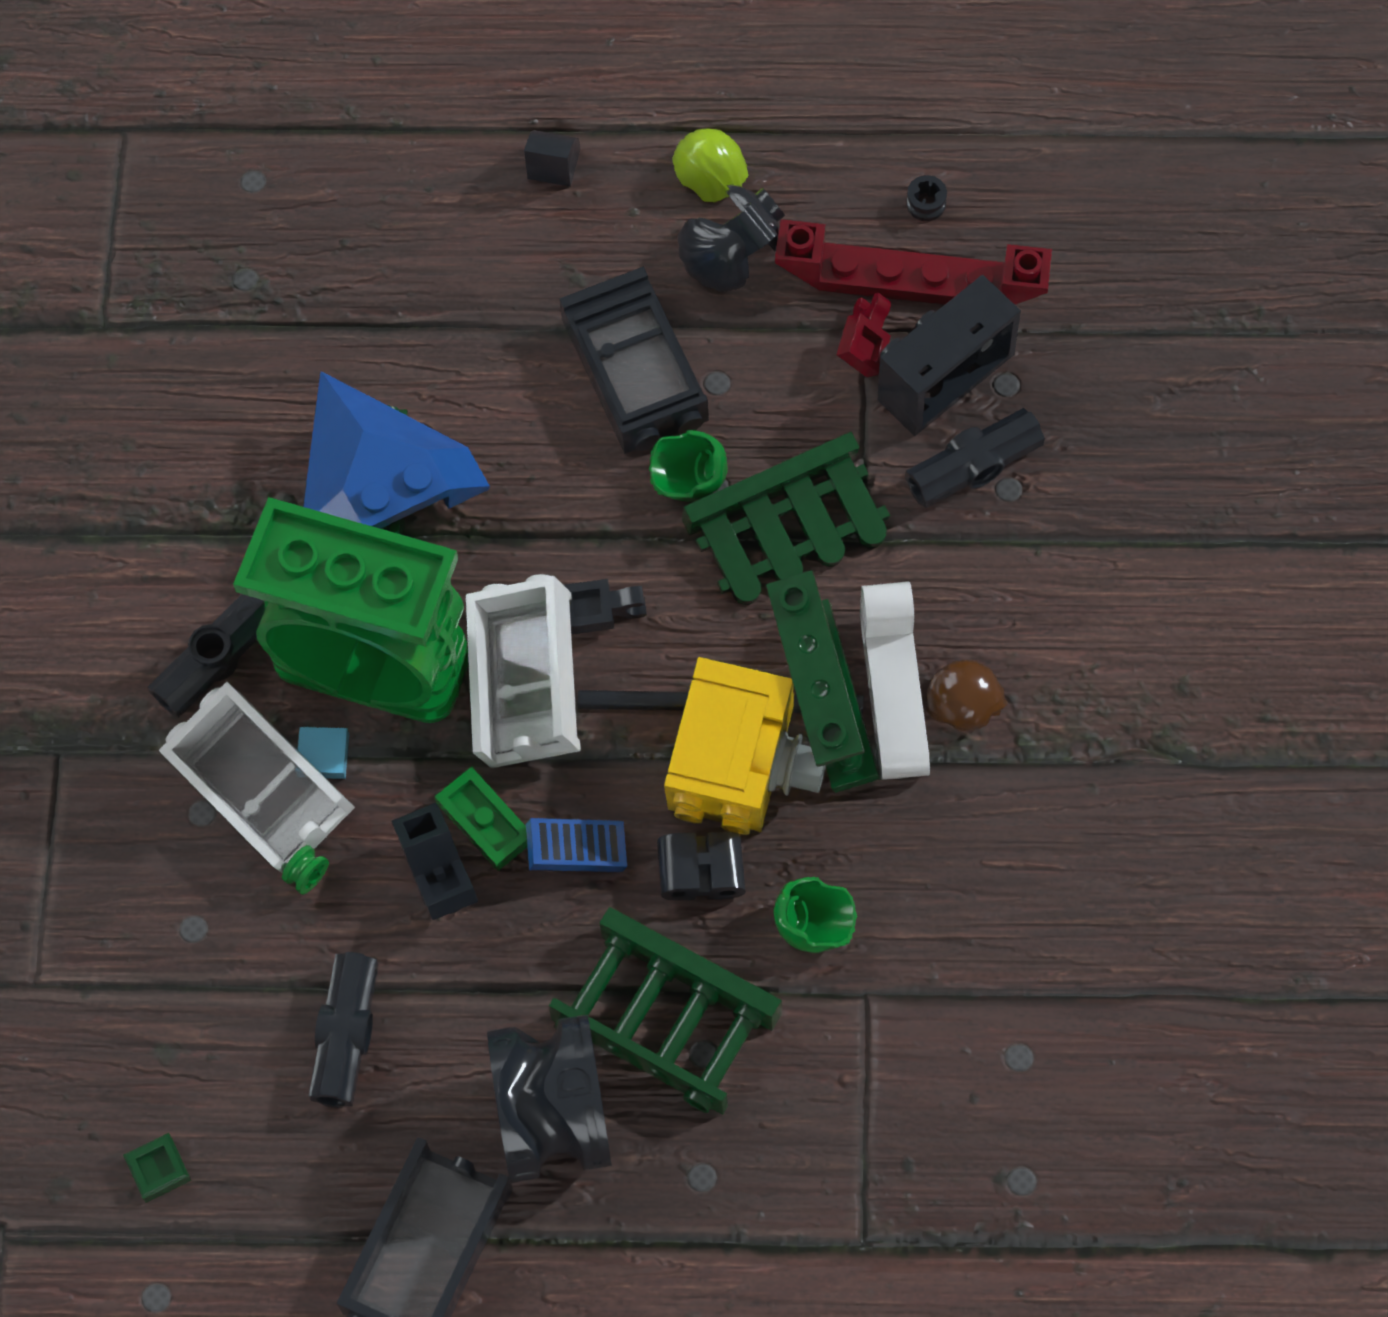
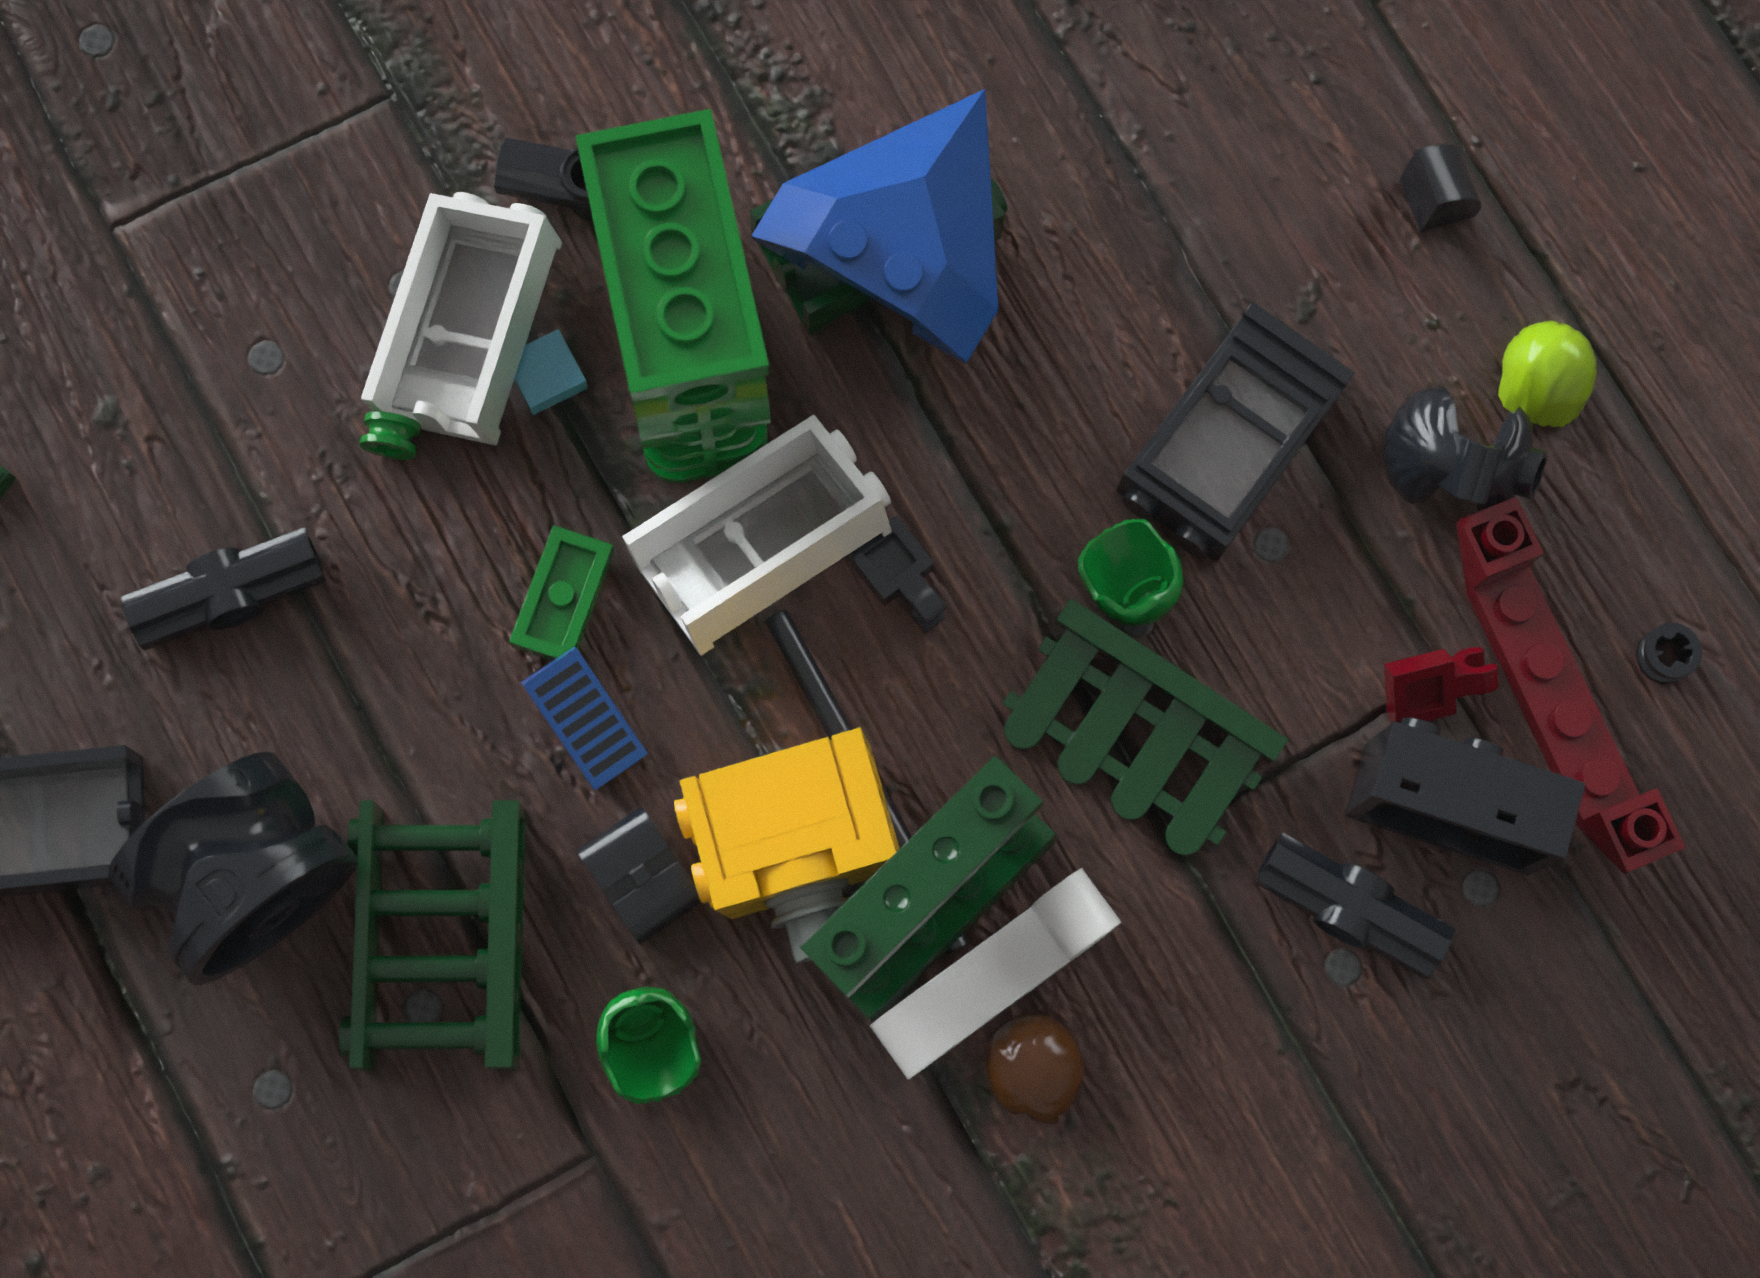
camera: 50 degrees right, 10 degrees up
black brick [391,803,478,920] -> none

